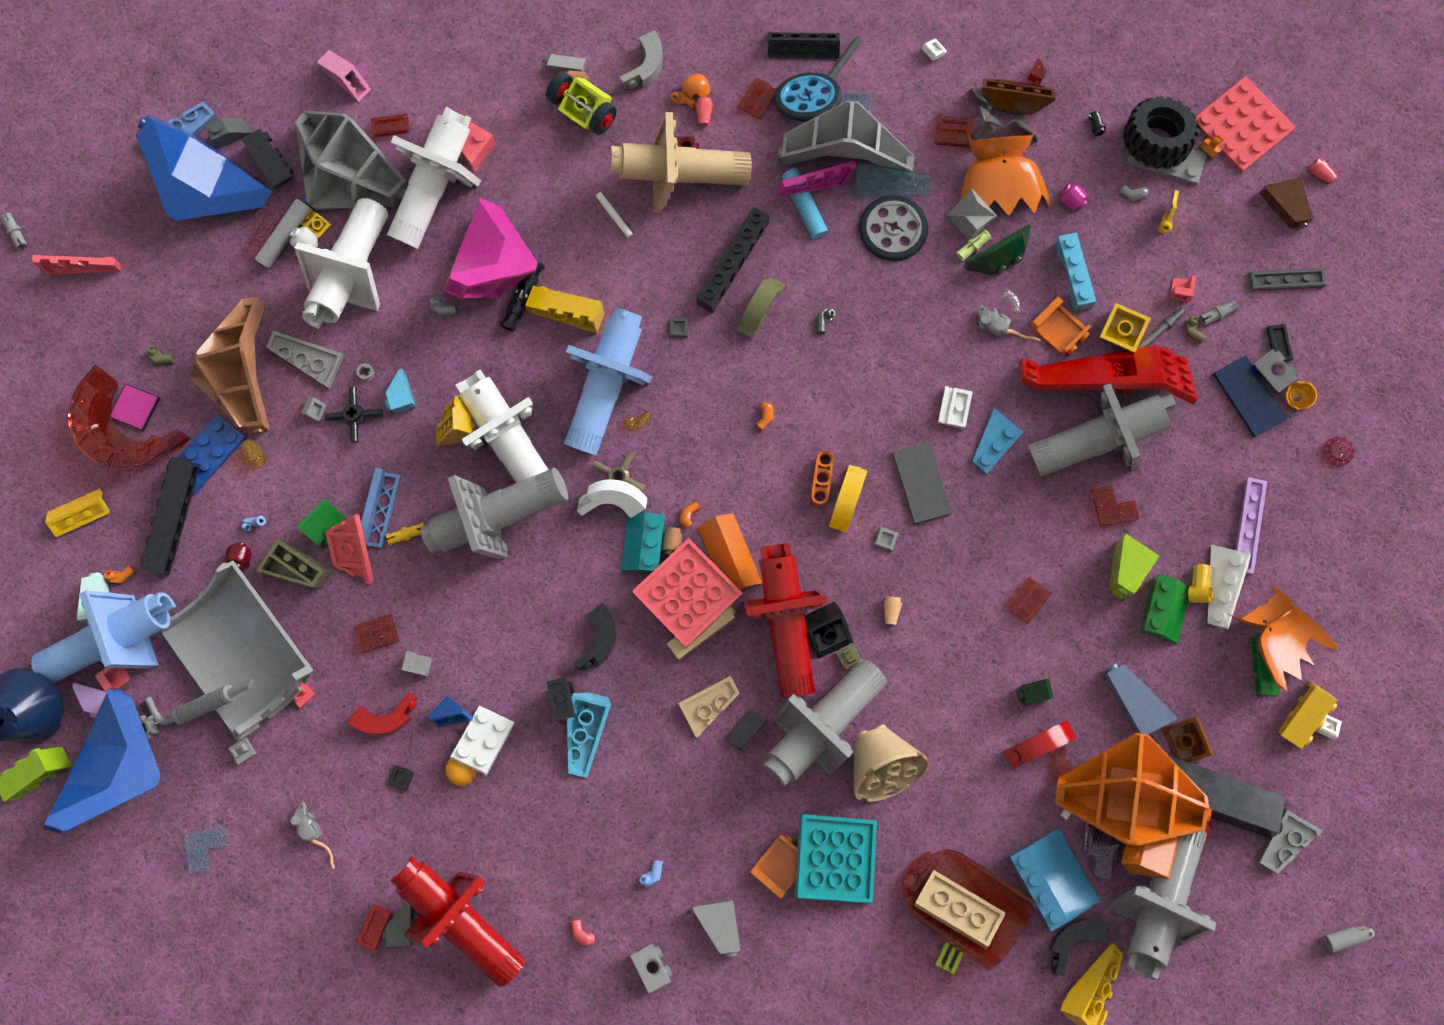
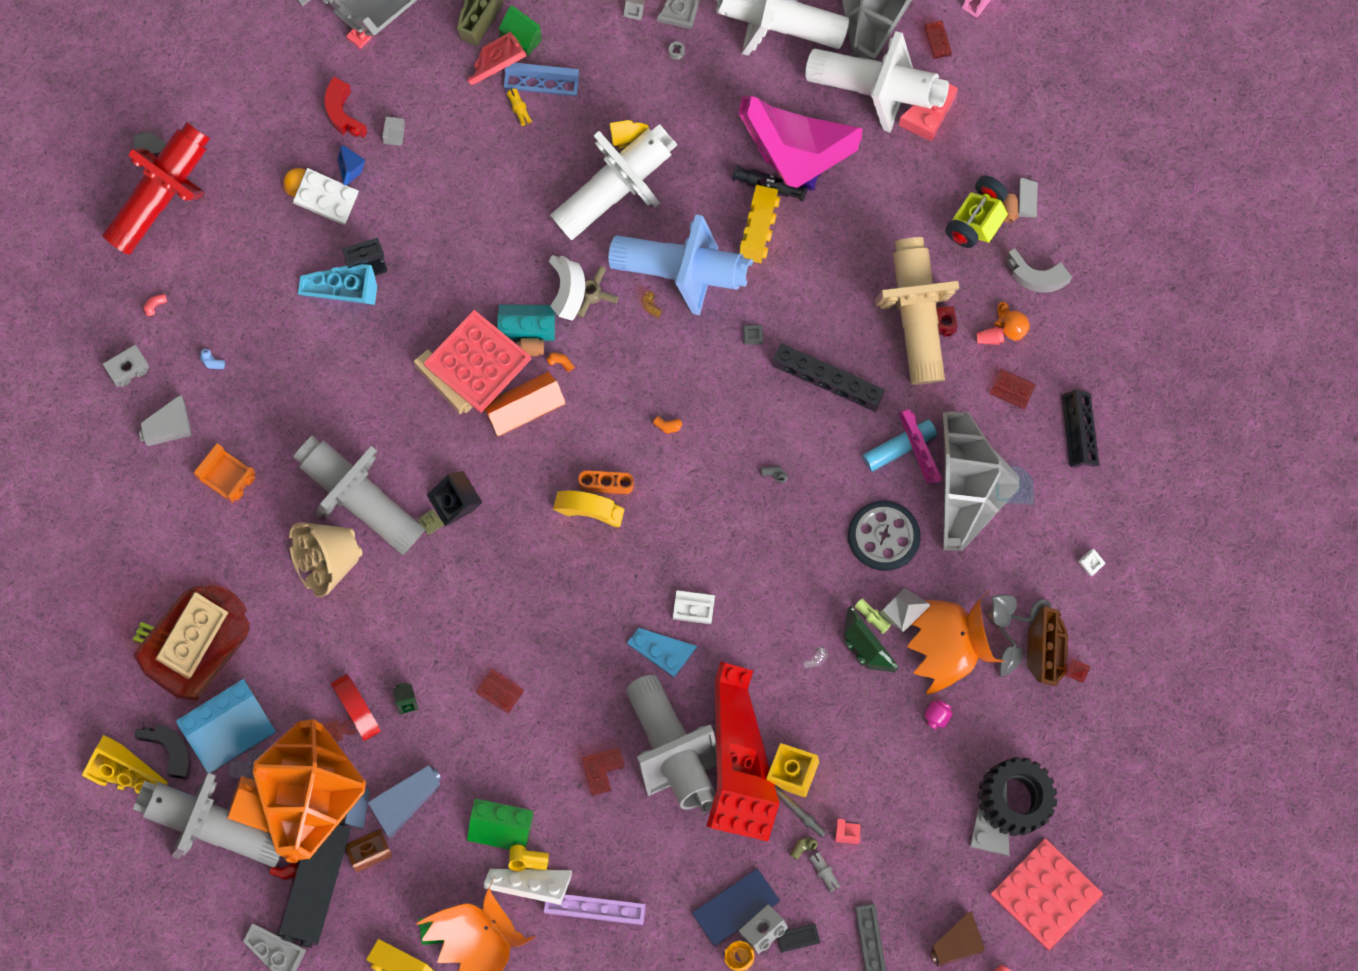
camera: 80 degrees right, 5 degrees down
light grey animal [290,802,335,869] -> none
black bar [324,387,383,443] -> none
clear red plate [353,614,400,654] -> none
red plate [356,904,393,951] -> none
medium azure slope [385,369,416,414] -> none
black tile [388,765,414,791] -> none
light grey piece [421,467,569,560] -> none
black arch [573,603,616,671] -> none
white bar [596,192,633,238] -> none
tan wing [678,676,740,738] -> none
black panel [725,708,767,751] -> none
olive arch [737,277,786,338] -> none
red piece [743,543,827,698] -> none
dark azure wedge [774,73,842,121] -> none
teal plate [795,814,877,903] -> none
dark grey bar [828,36,862,79] -> none
clear light blue wing [856,162,930,198] -> none
light grey tile [874,527,899,551] -> none
light nougat cone [883,596,902,625] -> none
dark grey tile [892,442,952,524] -> none
clear red plate [934,113,974,148] -> none
light grey animal [978,305,1041,341] -> none
orange panel [1030,296,1091,357] -> none
medium azure arch [1055,232,1096,312] -> none
black pin [1088,111,1106,136] -> none
lime slope [1109,534,1159,600] -> none
light grey arm [1119,185,1148,202] -> none
yellow arm [1157,190,1179,234] -> none
orange tile [1199,135,1224,158] -> none

